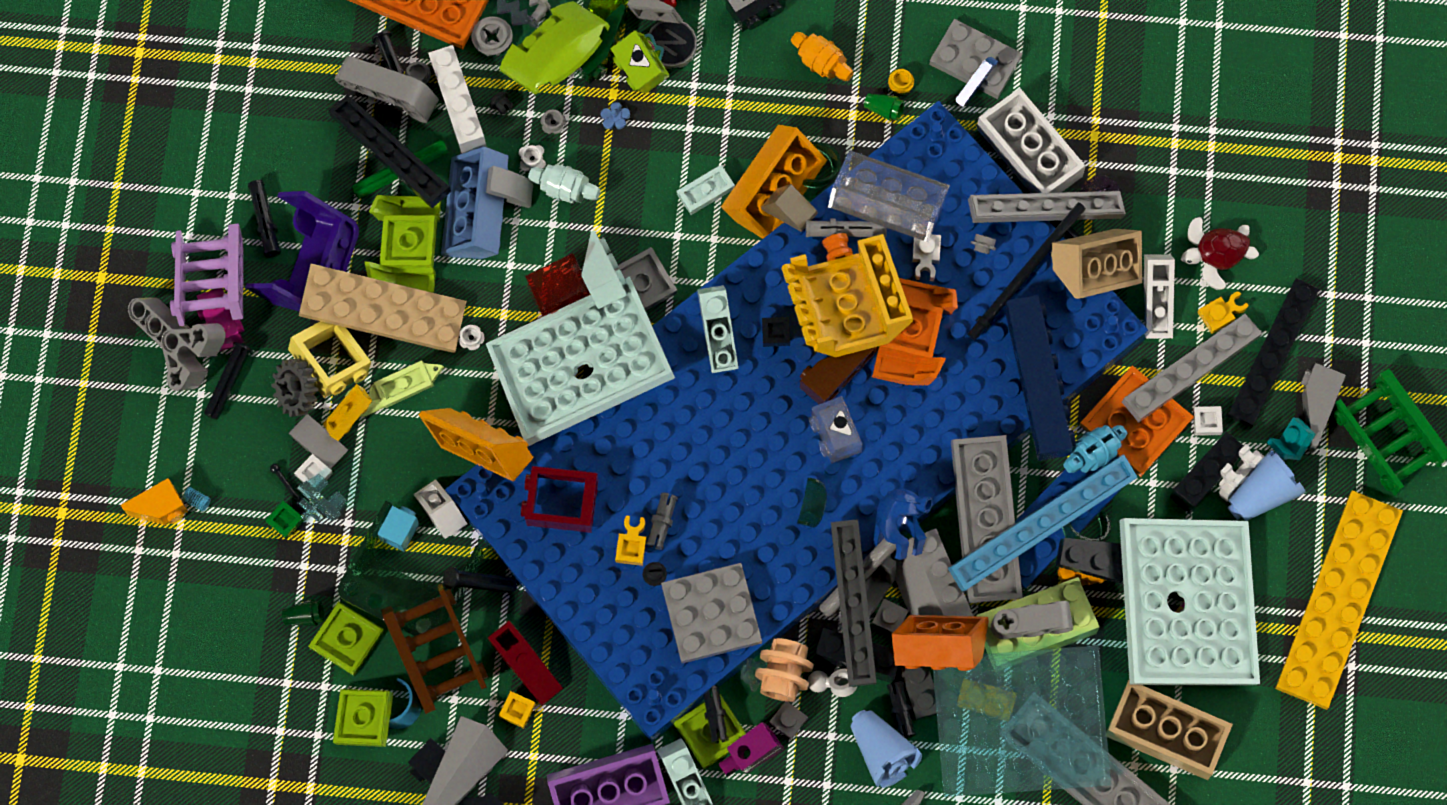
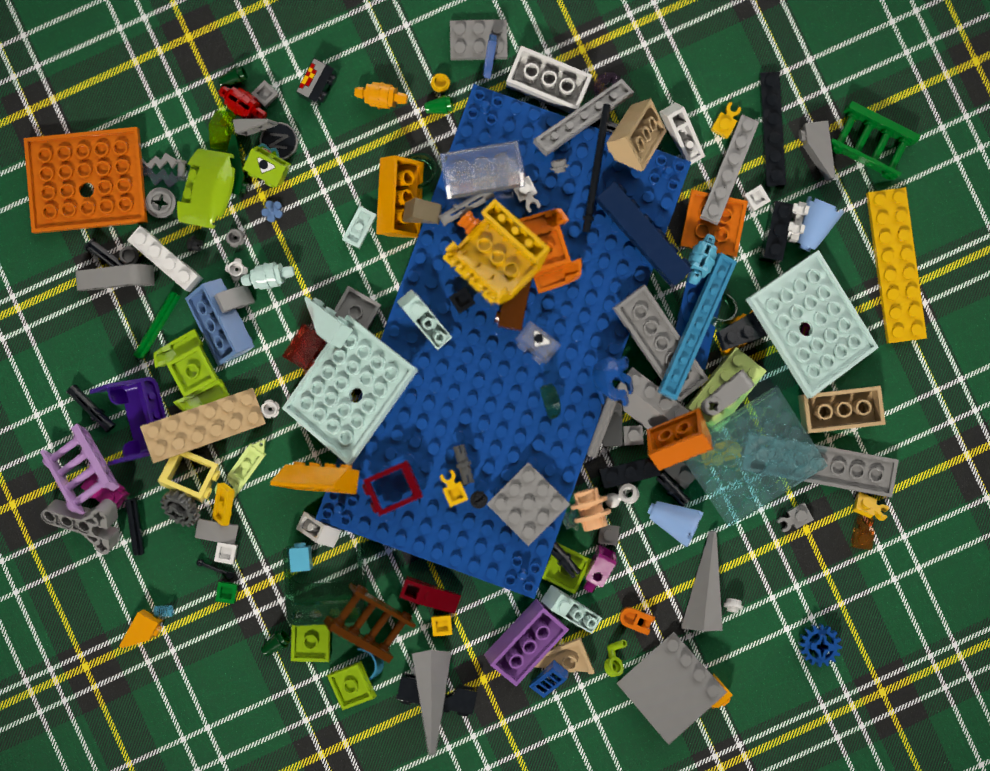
camera: 30 degrees left, 15 degrees up
clear light blue hips [297,474,347,522] -> none
black plate [328,94,451,208] -> none
black axle [443,567,517,593] -> none
dark grey plate [831,519,876,687] -> none
animal [1181,217,1259,290] -> none
teal bracket [1267,418,1316,460] -> none

